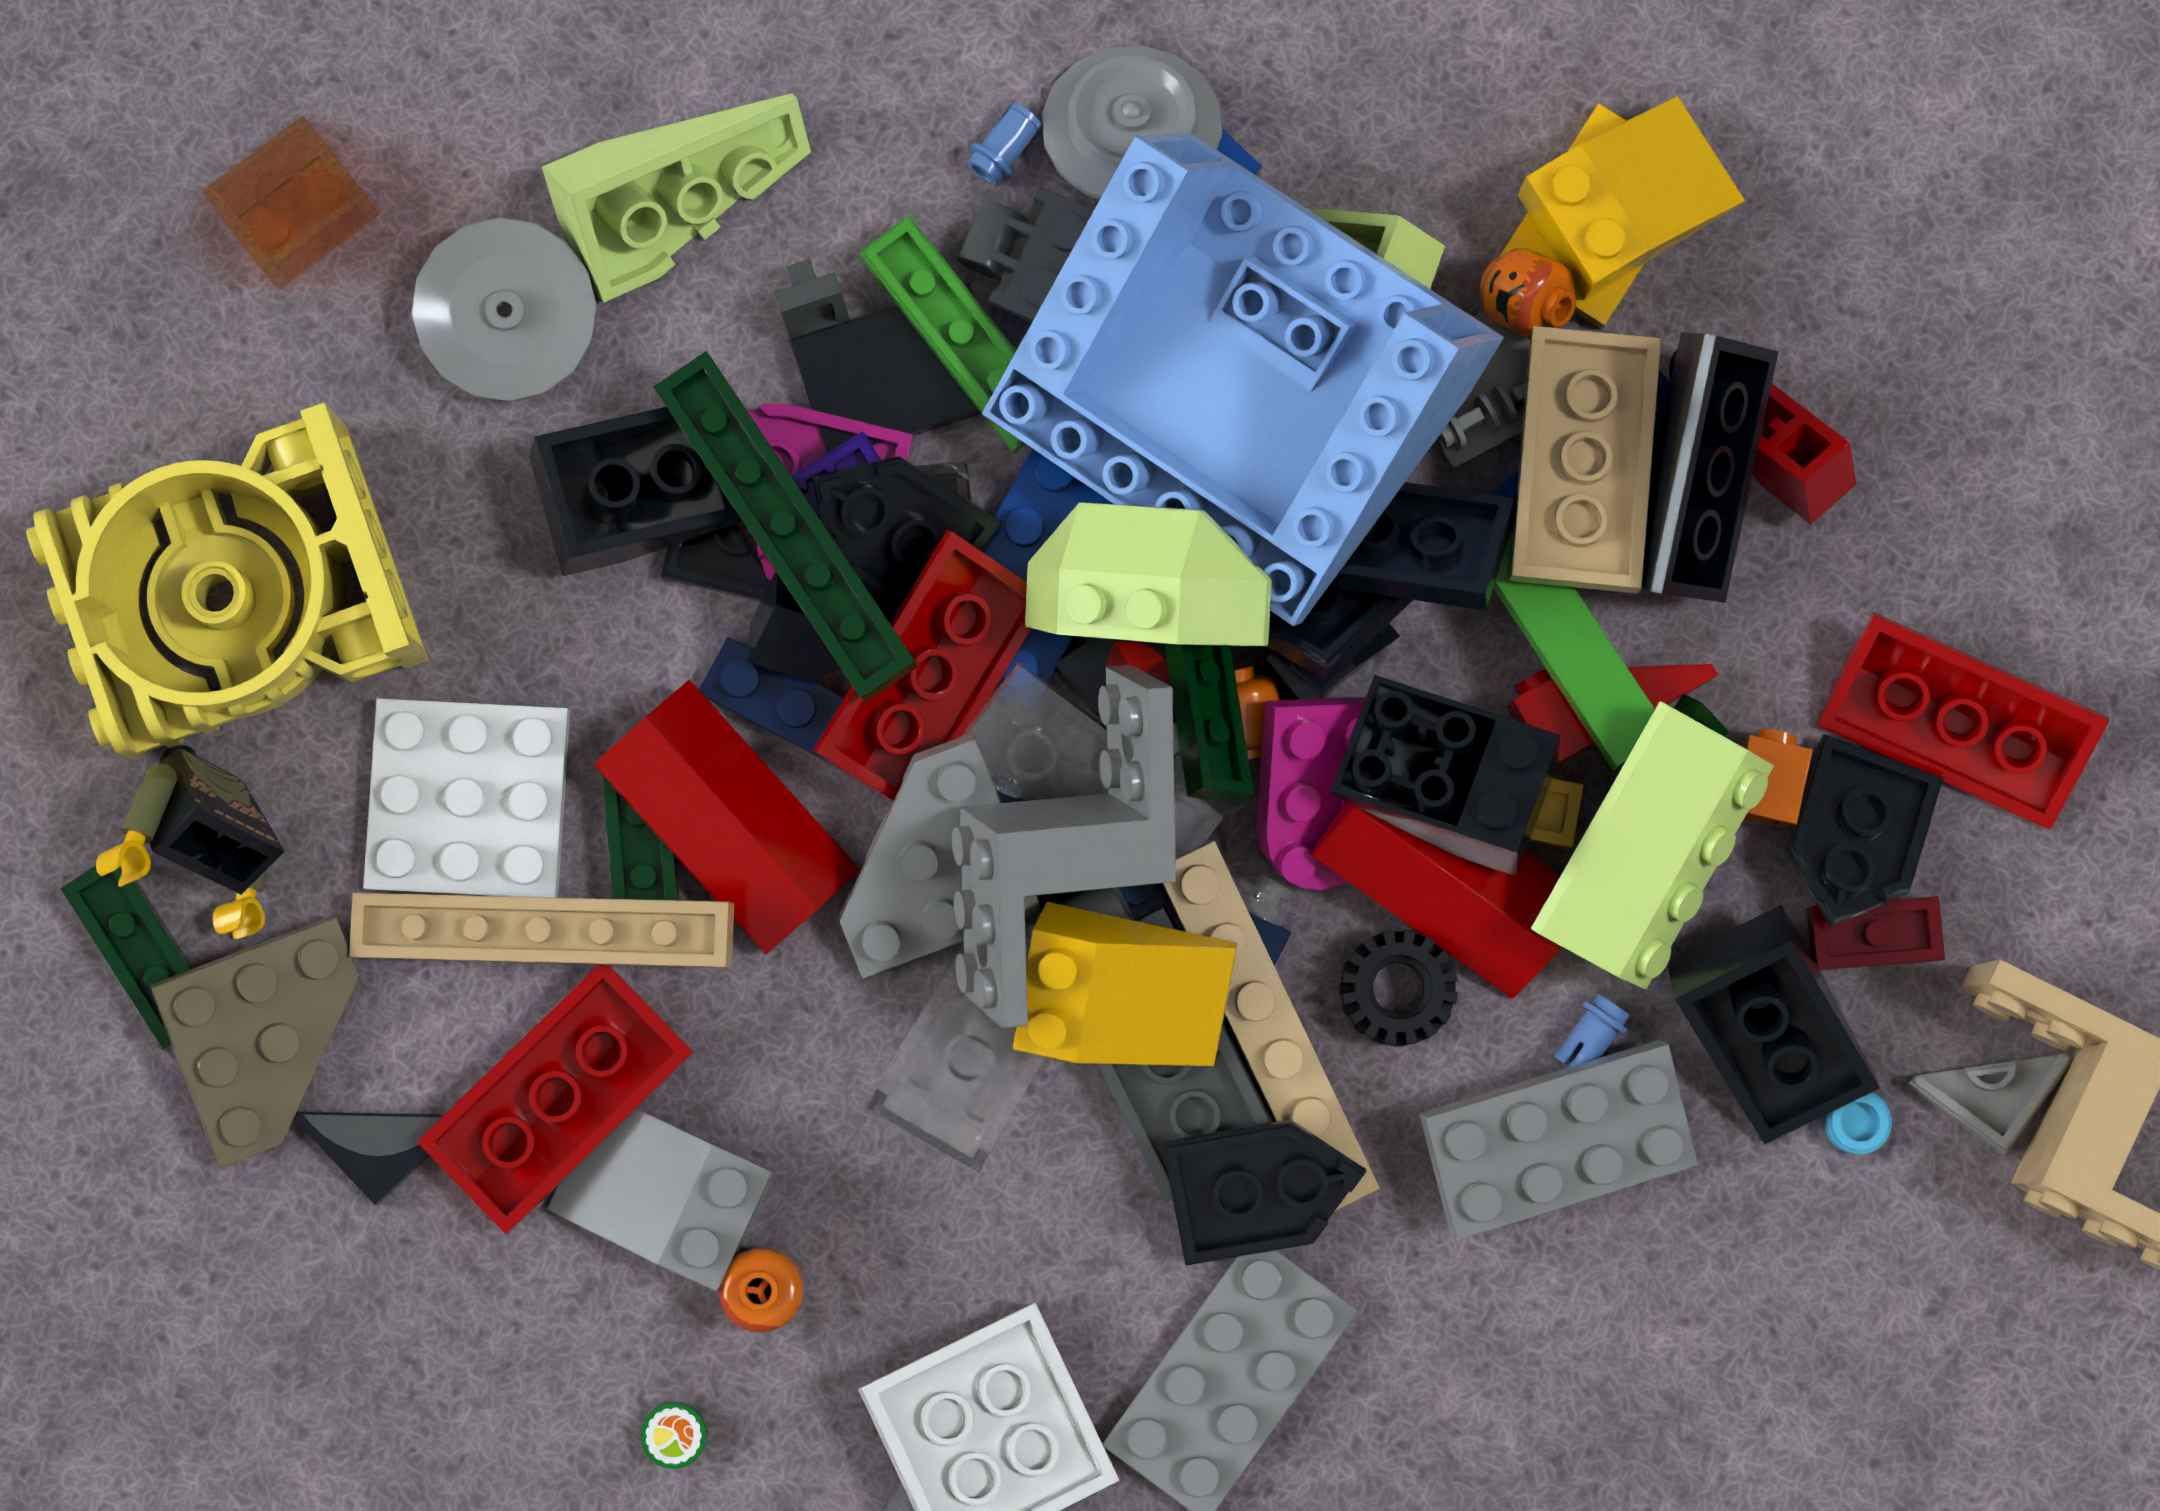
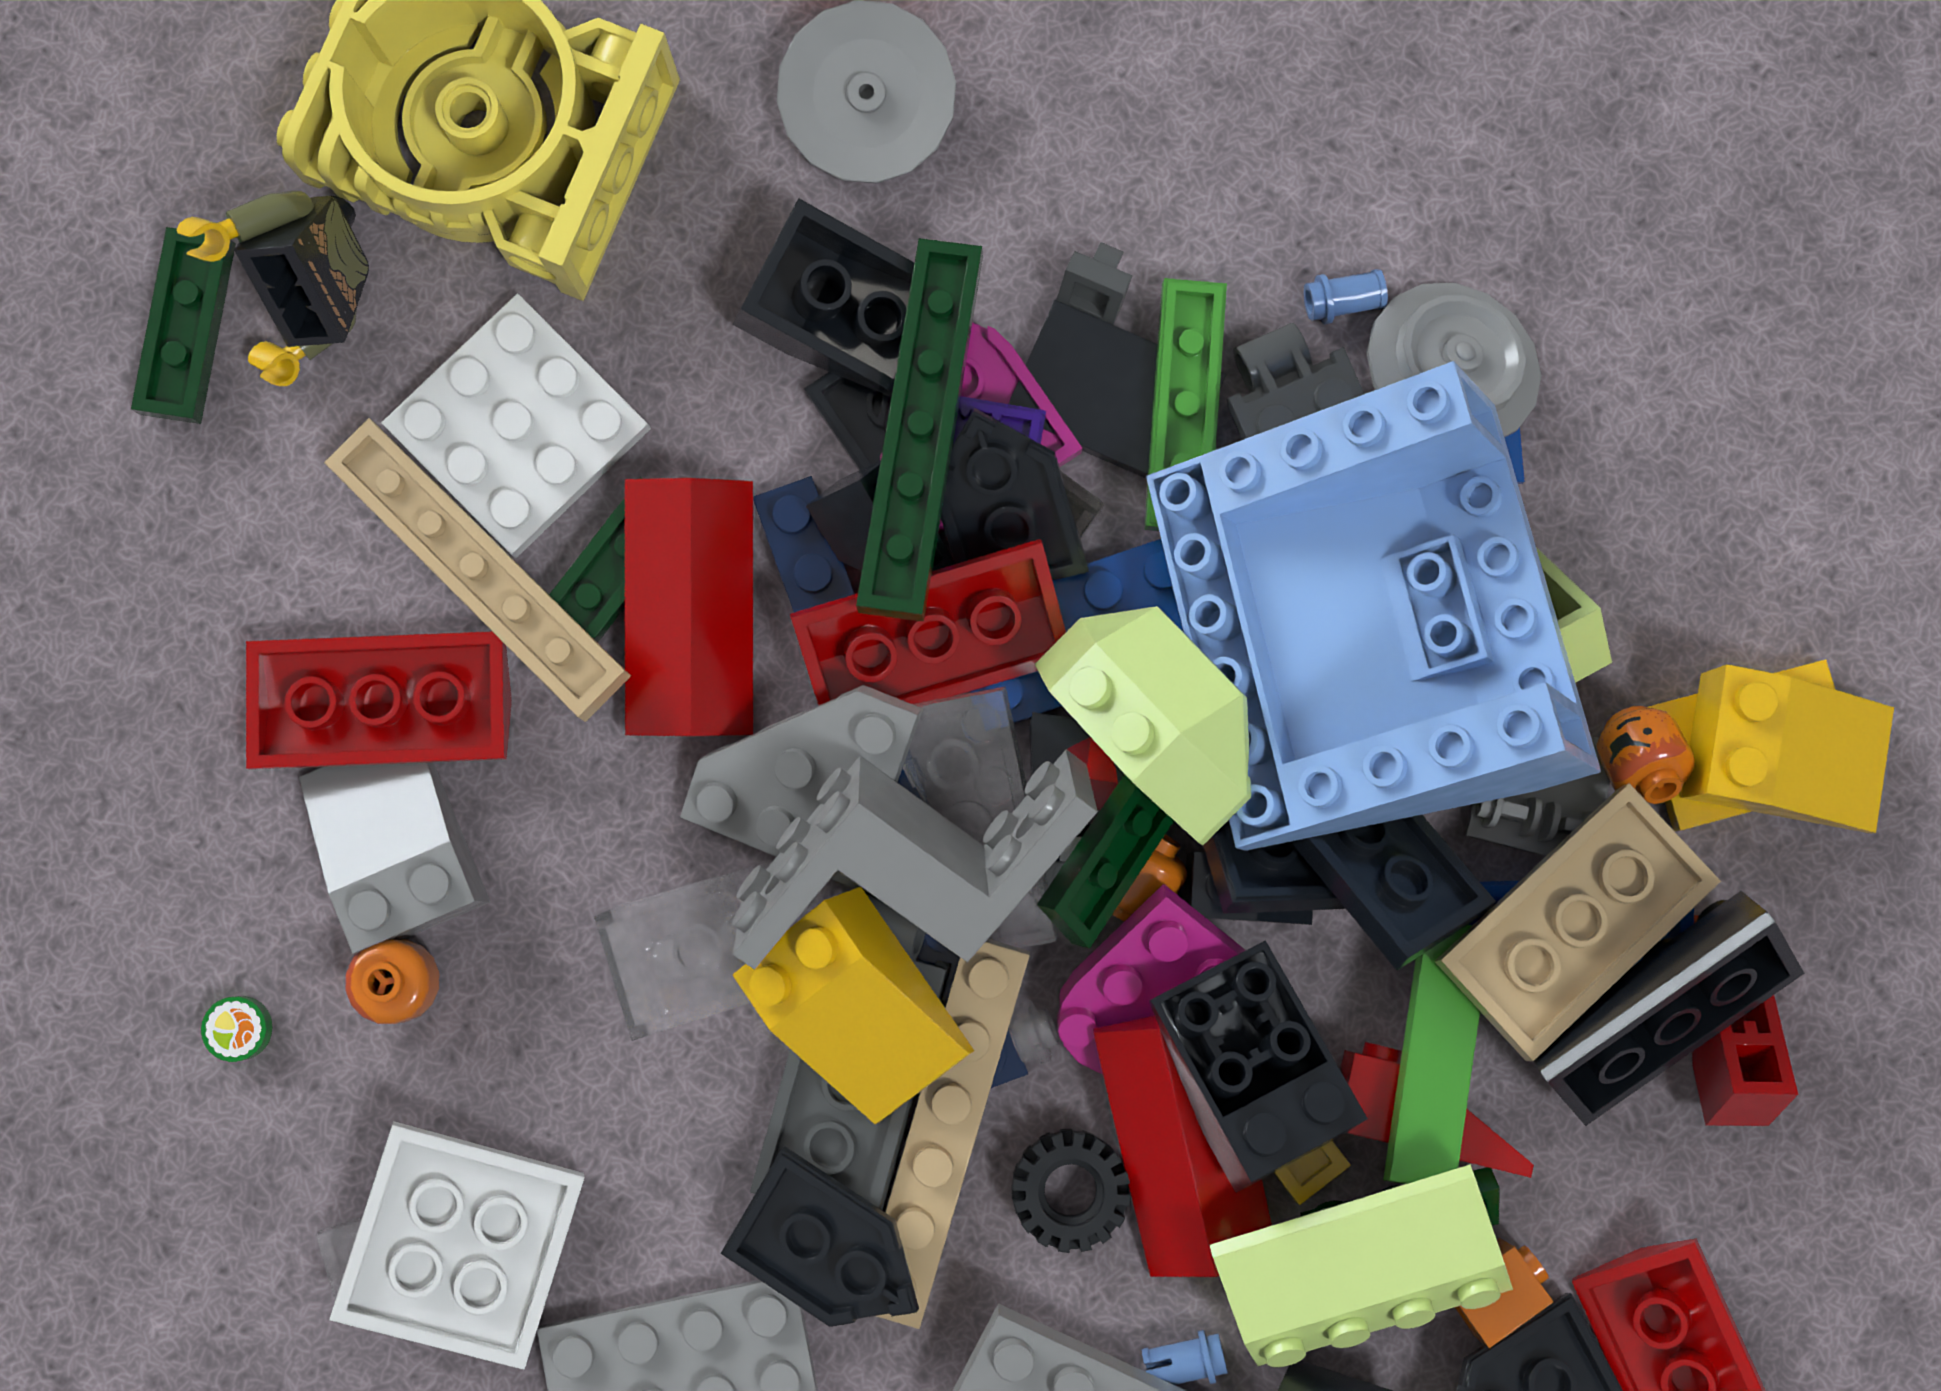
camera: 45 degrees right, 0 degrees up
dark tan plate [149,915,359,1168] -> none
tile [294,1112,443,1205] -> none
yellowish green wedge [542,93,811,303] -> none

